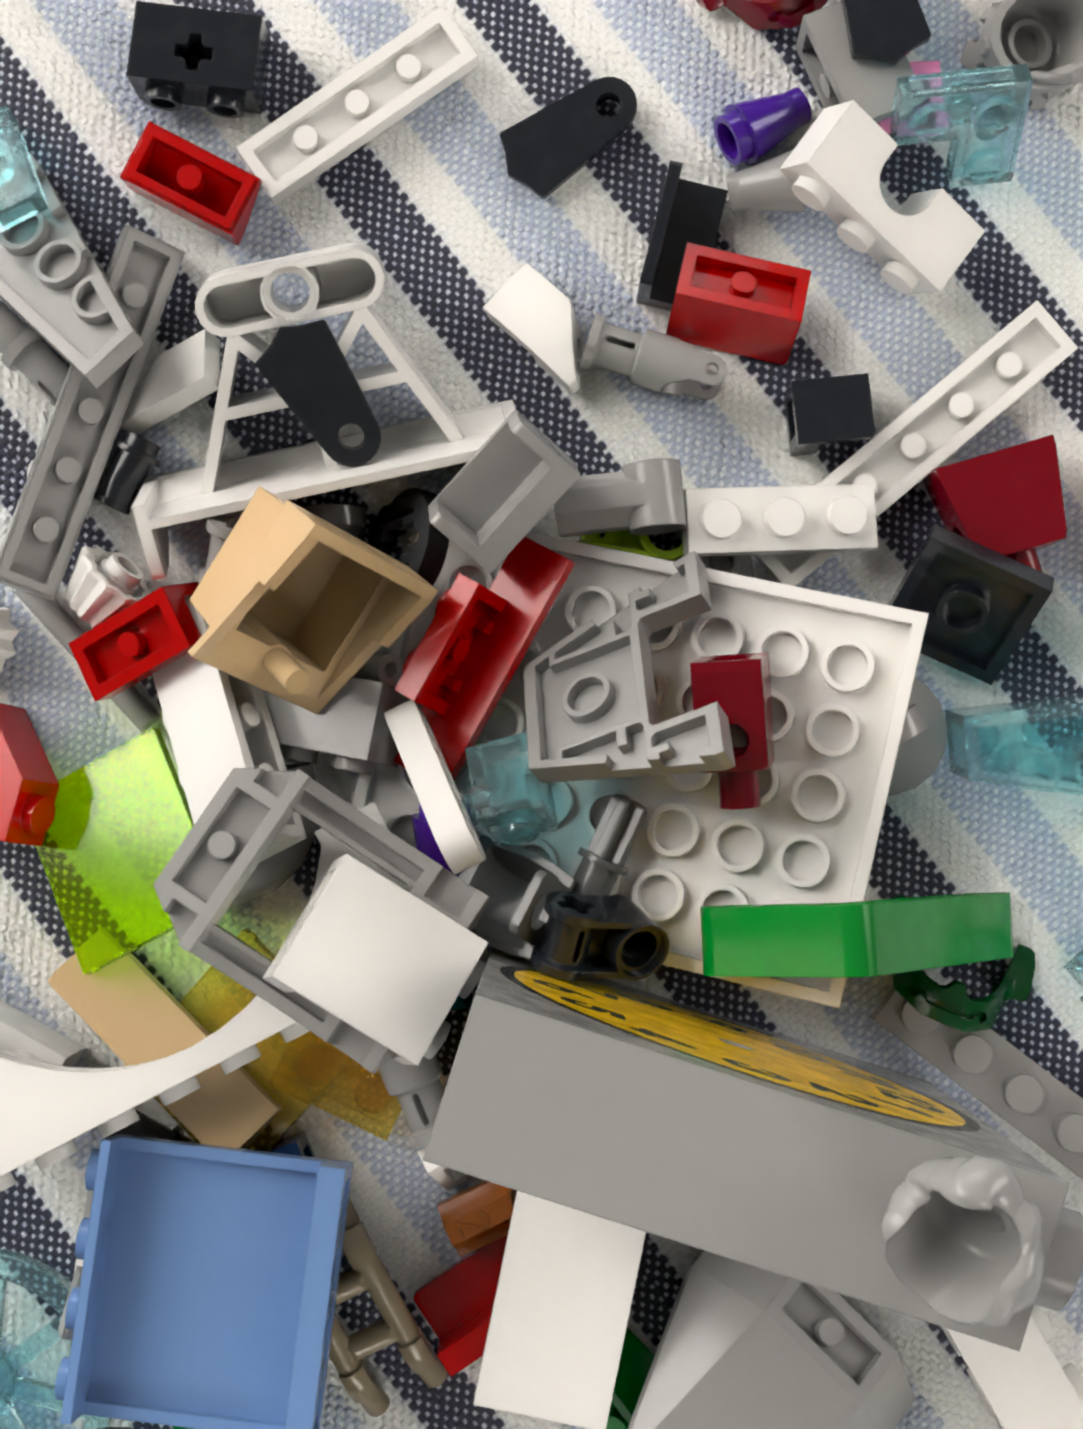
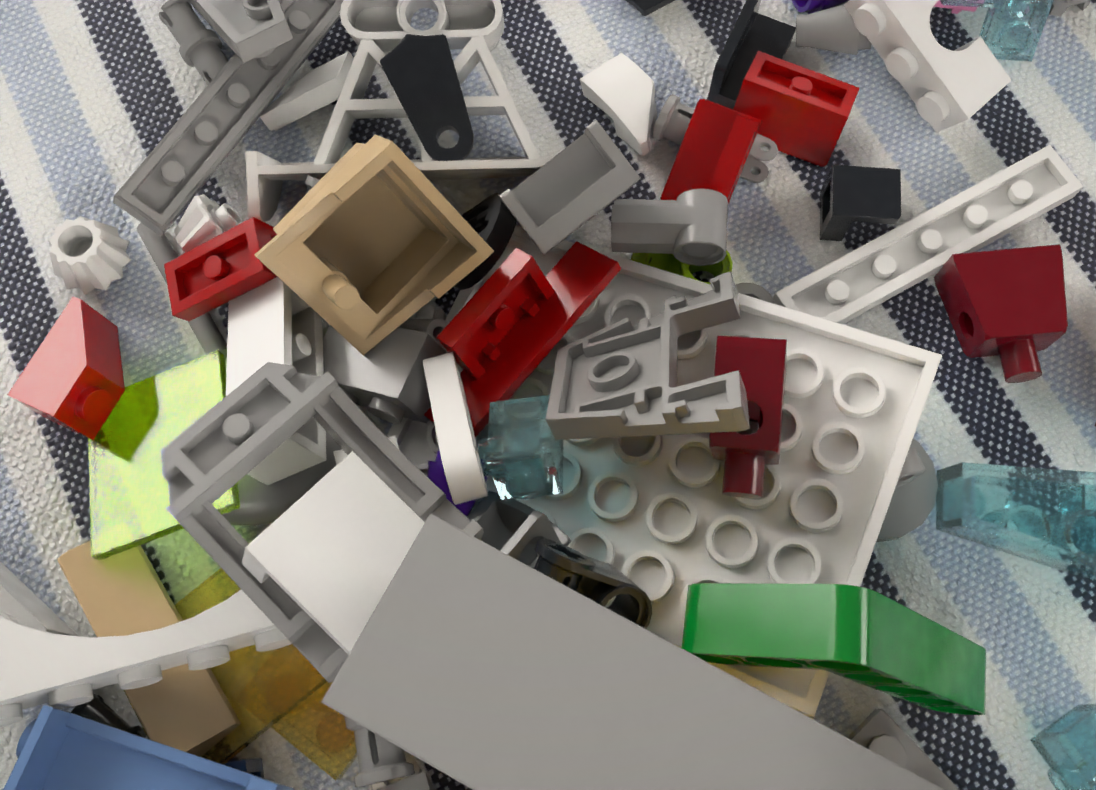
camera: 10 degrees right, 15 degrees down
black pin [93,430,161,515] -> none
dark grey axle [571,794,647,896] -> none
white plate [682,484,878,557] -> none
black plate [888,524,1054,685] -> none
dark green helmet [893,894,1035,1033] -> none
none -> red panel [660,99,762,204]

